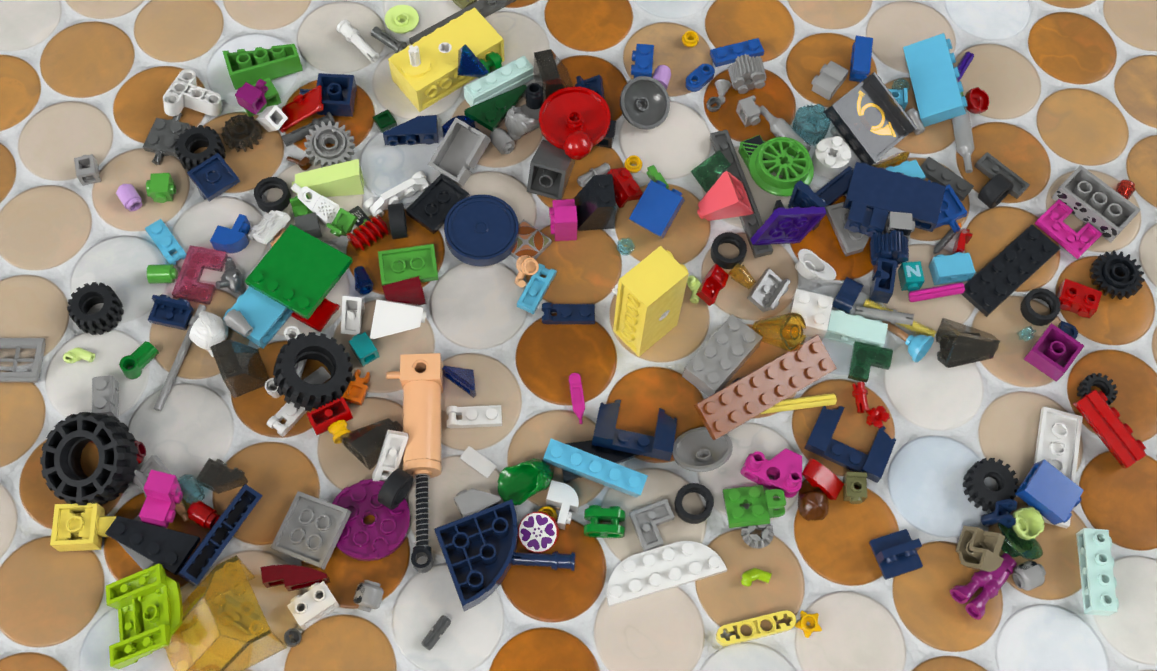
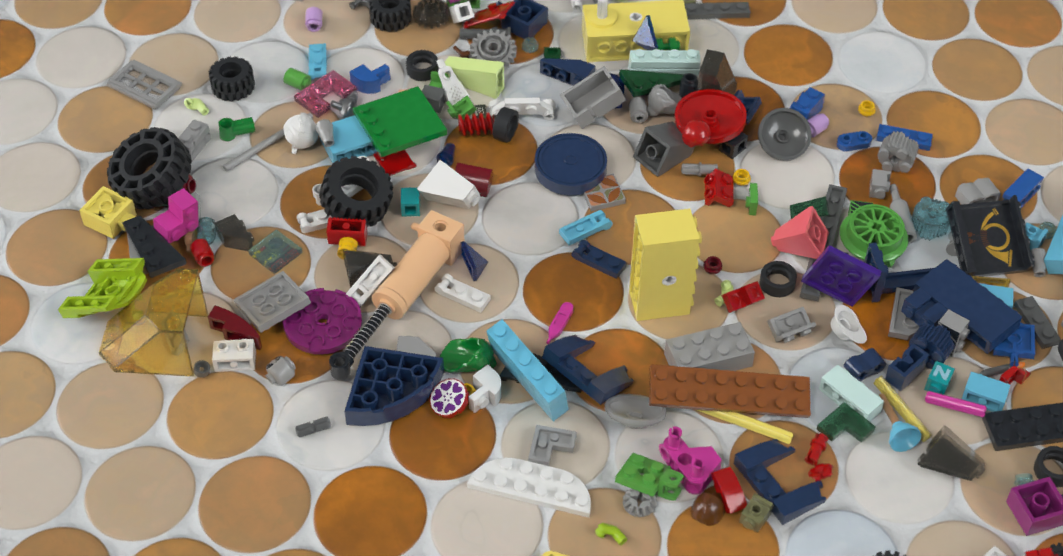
camera: 35 degrees right, 15 degrees down
bright green brick [146,173,176,203] -> none
dark blue bracket [148,294,194,331] -> none
dark blue brick [177,484,262,586] -> none
dark blue bracket [187,153,240,202] -> none
clear smoke slope [211,339,269,398] -> none
white plate [247,210,291,244] -> none
white slope [341,295,365,335] -> none
orange plate [342,369,370,406] -> none
bright green plate [378,244,439,286] -> none
black tyre [378,469,413,510] -> none
black plate [405,174,470,234] -> none
white sticker [460,446,497,478] -> none
dark blue pin [512,551,575,571] -> none
light nougat piece [514,255,539,287] -> none
dark pink brick [549,199,578,241] -> none
black slope [574,174,616,231] -> none
green brick [584,505,625,538] -> none
blue brick [629,180,685,238] -> none
black tyre [674,483,714,524] -> none
dark grey hinge [706,97,721,112] -> none
light grey piece [714,79,732,105] -> none
clear yellow cone [728,263,756,290] -> none
clear yellow cone [751,313,806,351] -> none
white brick [786,289,834,340] -> none
white brick [812,136,851,179] -> none
light grey pin [855,305,914,326] -> none
none -> clear light blue tile [248,230,302,274]
none -> clear light blue plate [522,37,539,53]

